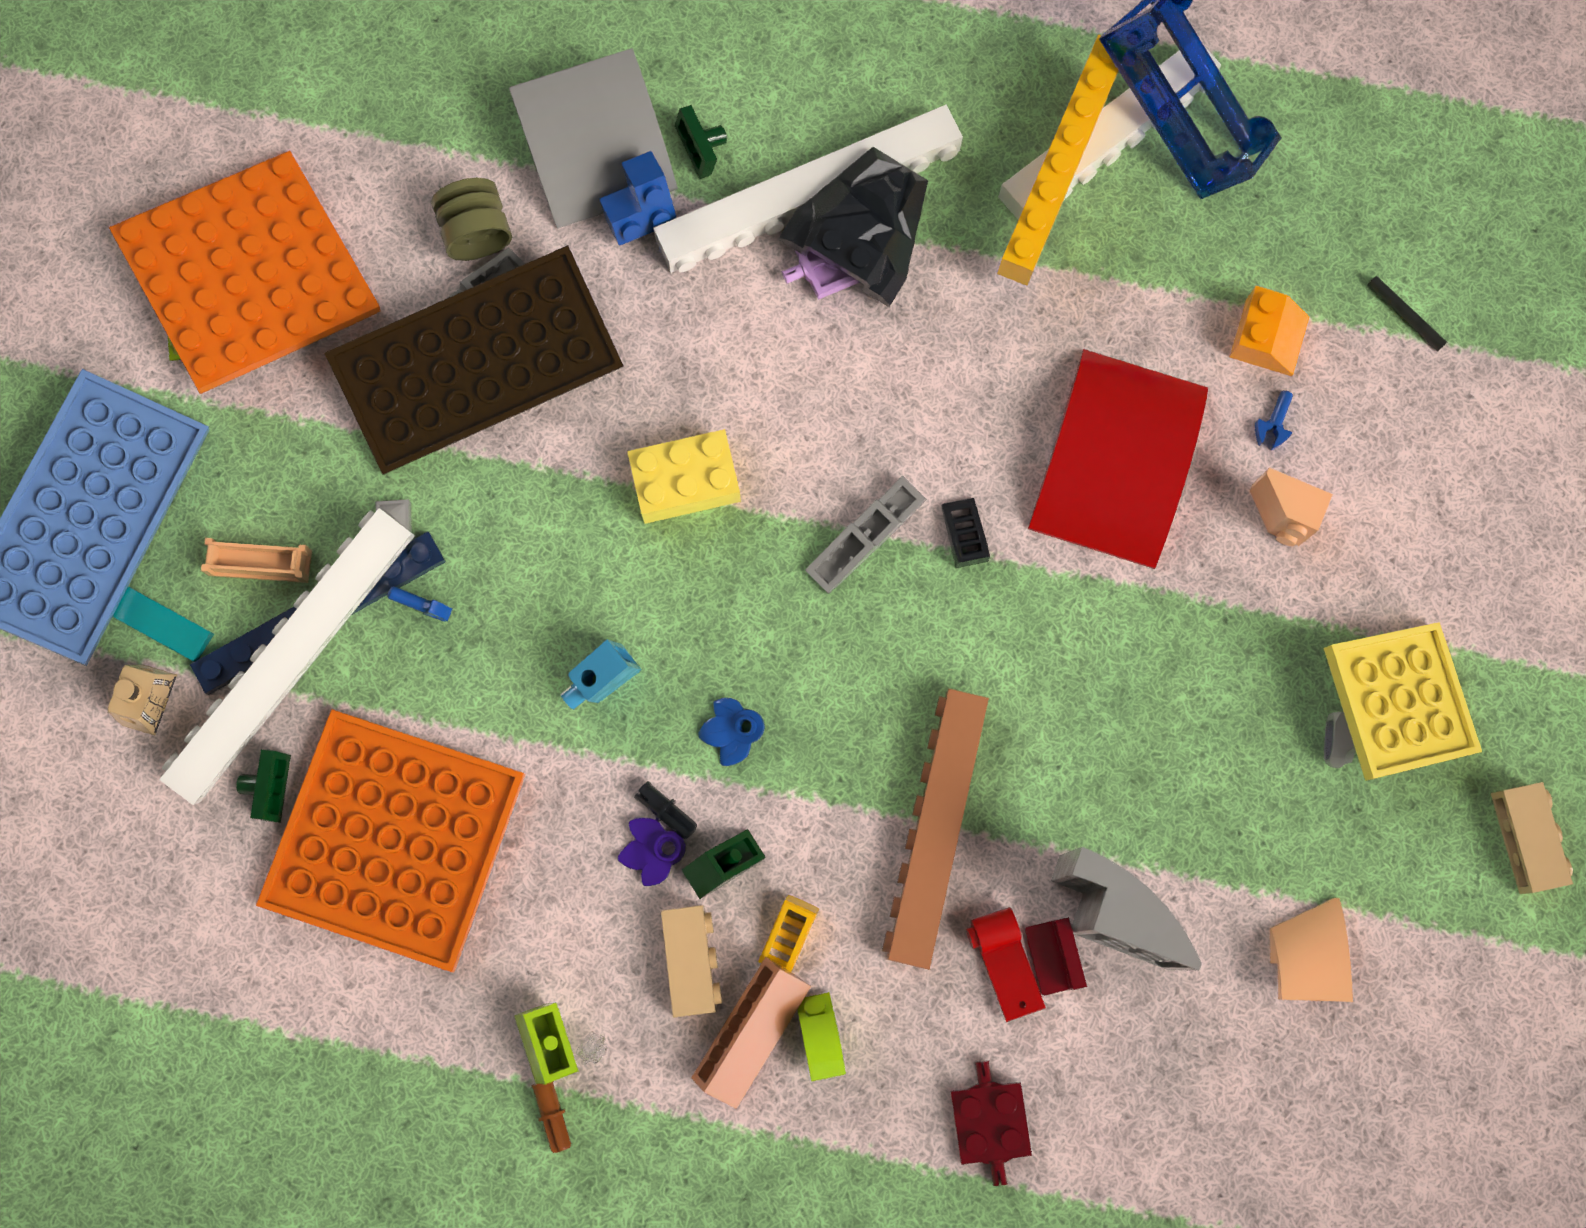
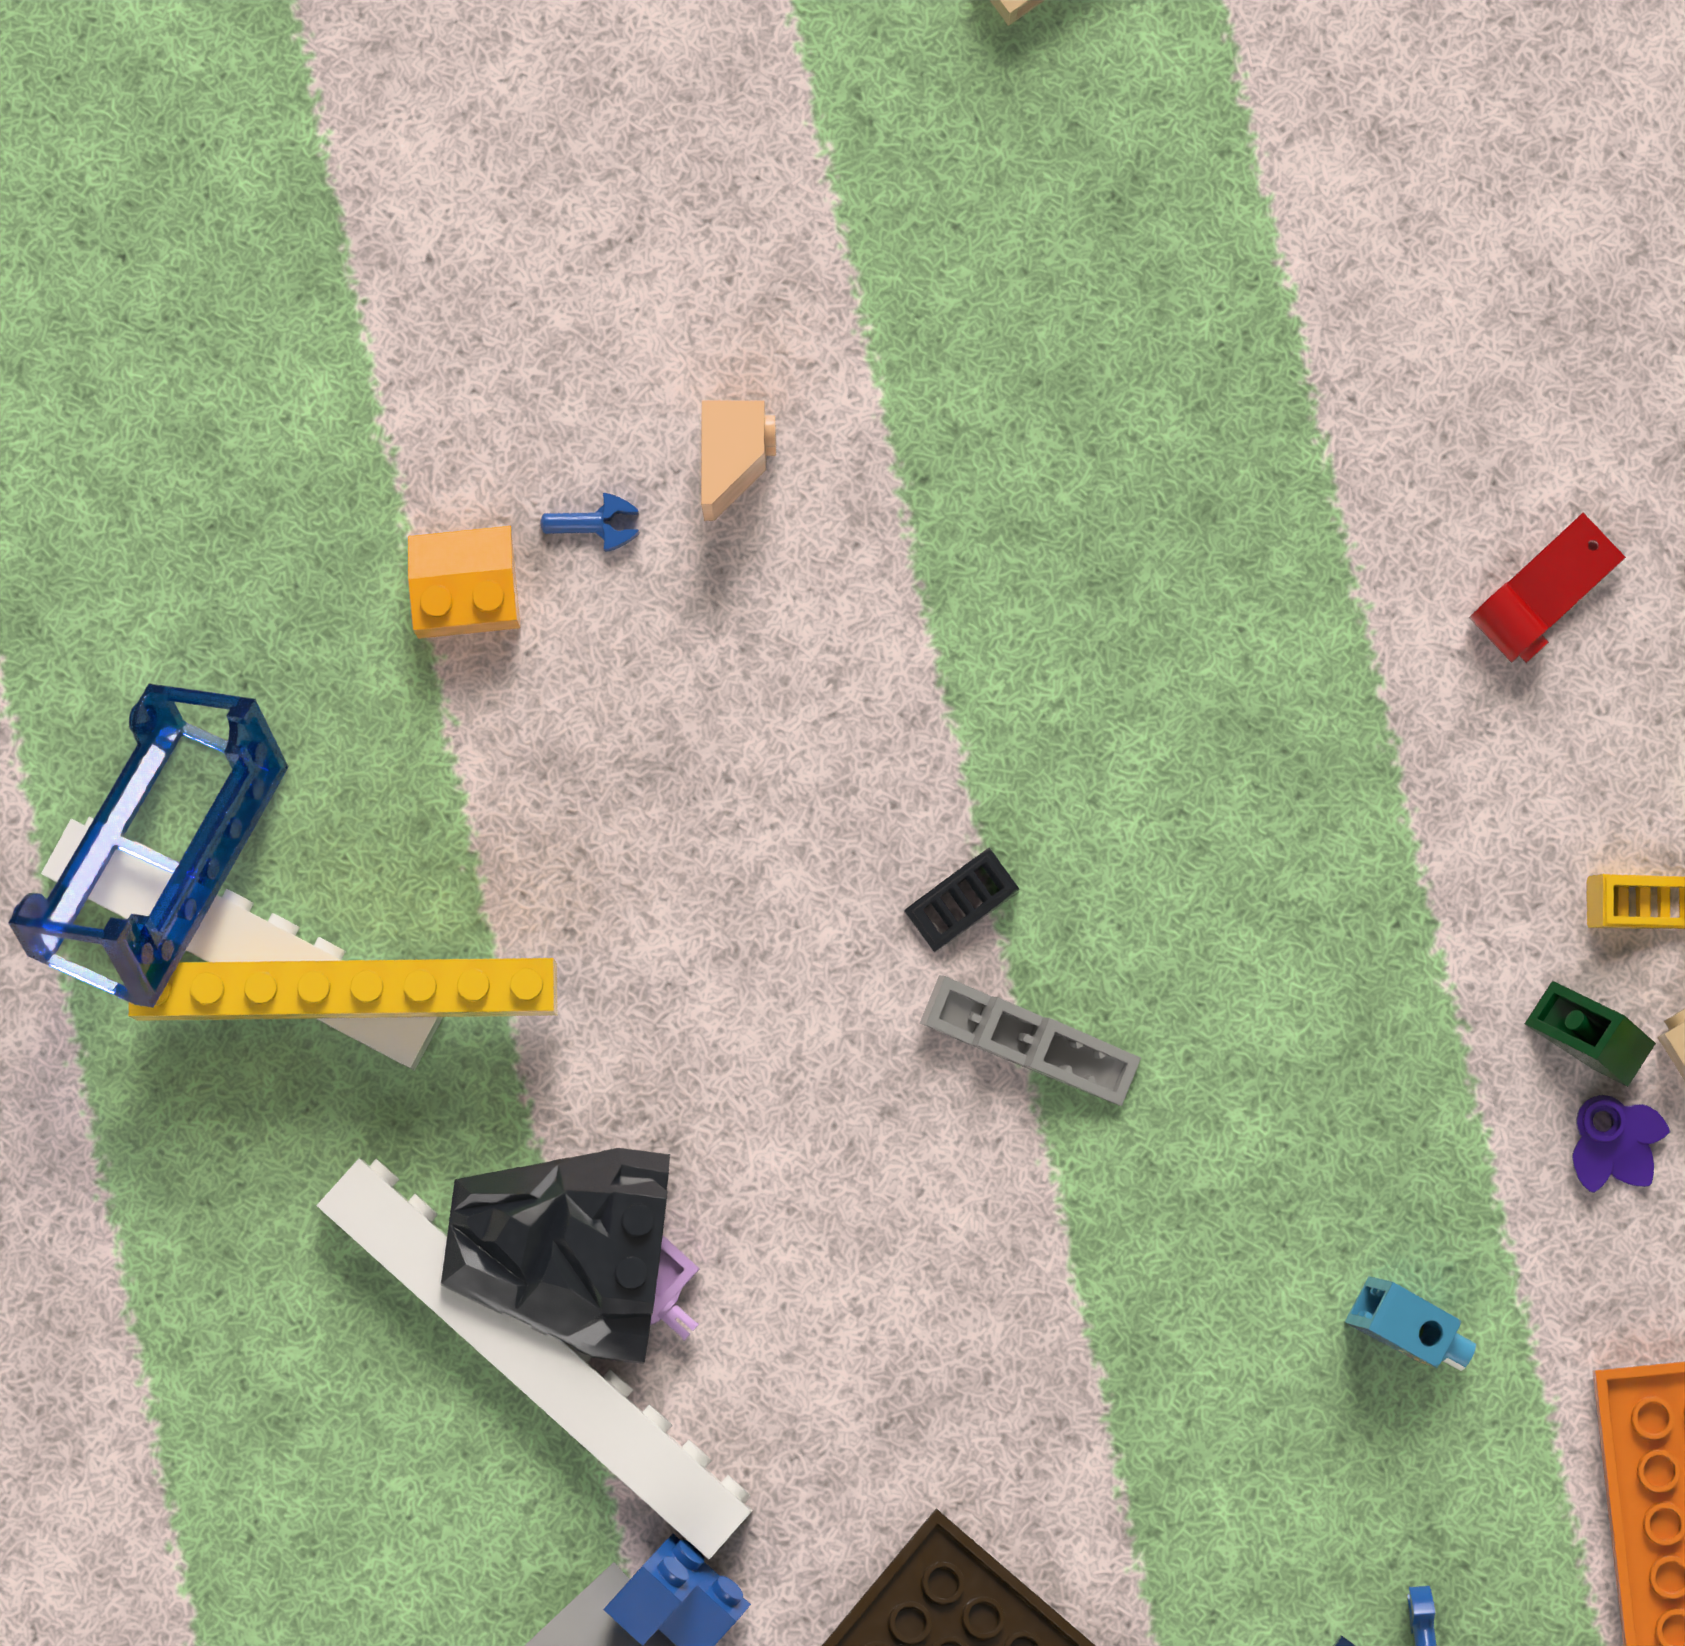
camera: 110 degrees left, 5 degrees up
light yellow brick [627,429,741,524] -> none
black axle [634,781,697,839] -> none
dark green tile [674,105,727,179] -> none
blue plate [698,698,765,766] -> none
nougat brick [882,689,989,970] -> none
dark red panel [1025,917,1087,996] -> none
red slope [1028,349,1208,569] -> none
light grey slope [1051,847,1202,971] -> none
light nougat slope [1270,898,1353,1002] -> none
light yellow plate [1324,622,1482,781] -> none
light grey rock [1324,712,1356,769] -> none
pearl dark grey bar [1367,275,1447,351] -> none

